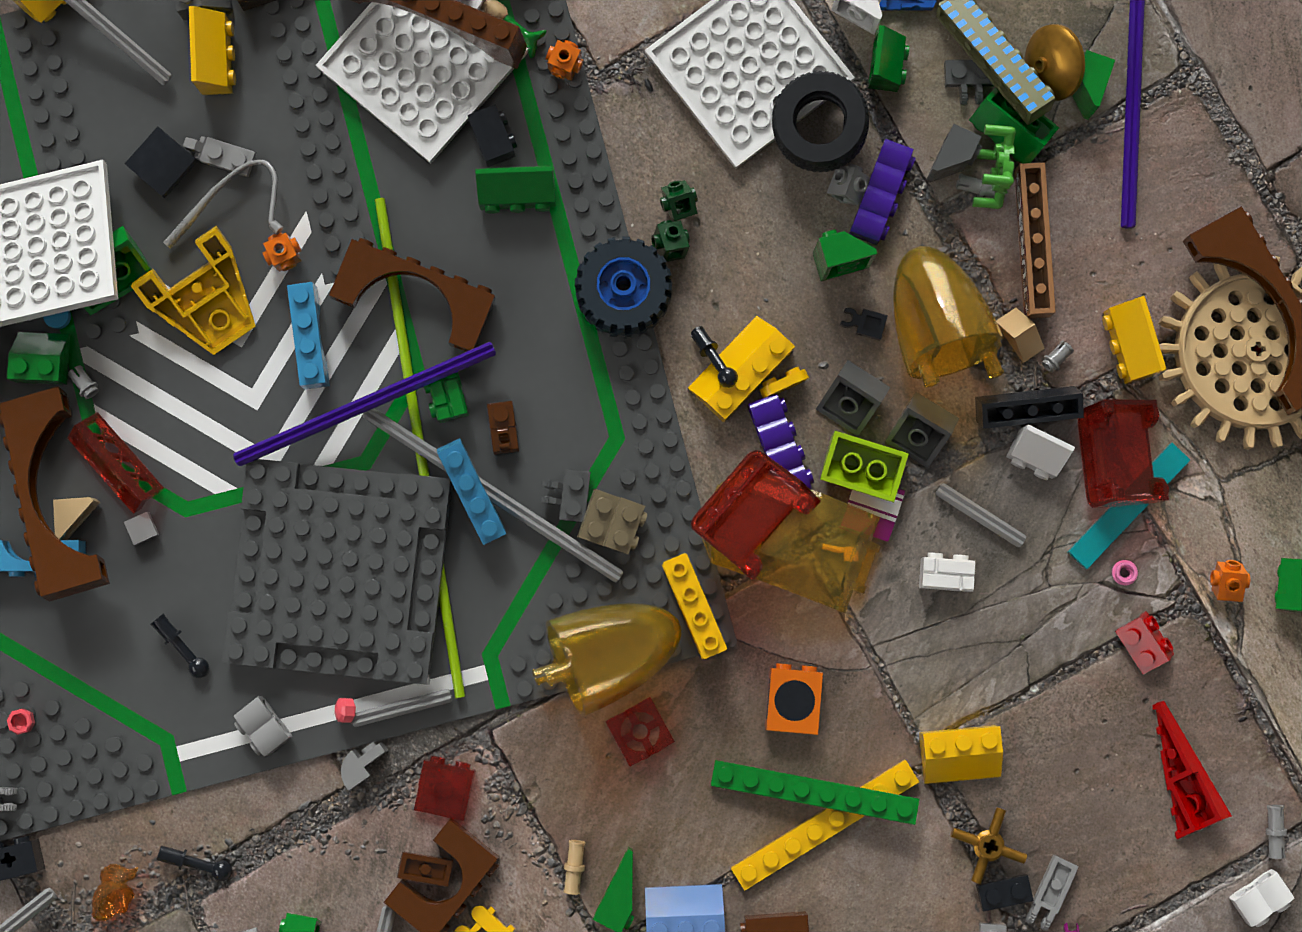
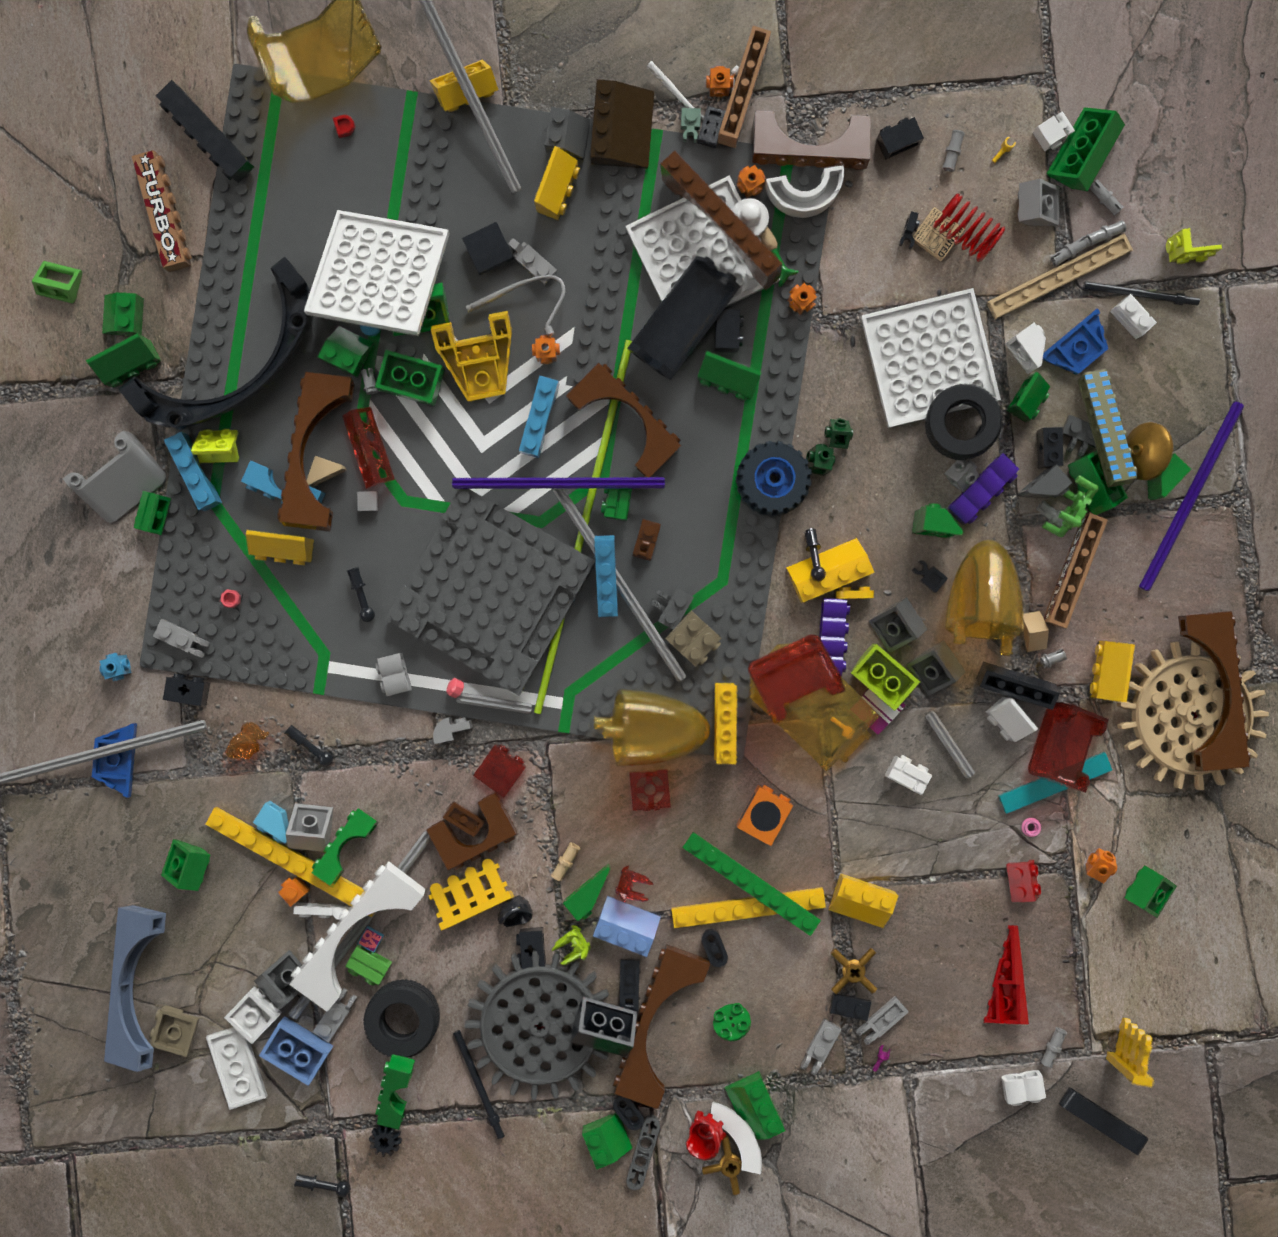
camera: 25 degrees right, 5 degrees up
none -> yellow slope [246,530,314,565]
none -> green brick [375,350,445,407]
none -> clear red piece [615,866,653,903]
none -> black cylinder [627,256,741,380]
none -> black plate [701,929,728,967]
none -> black brick [1037,427,1064,469]

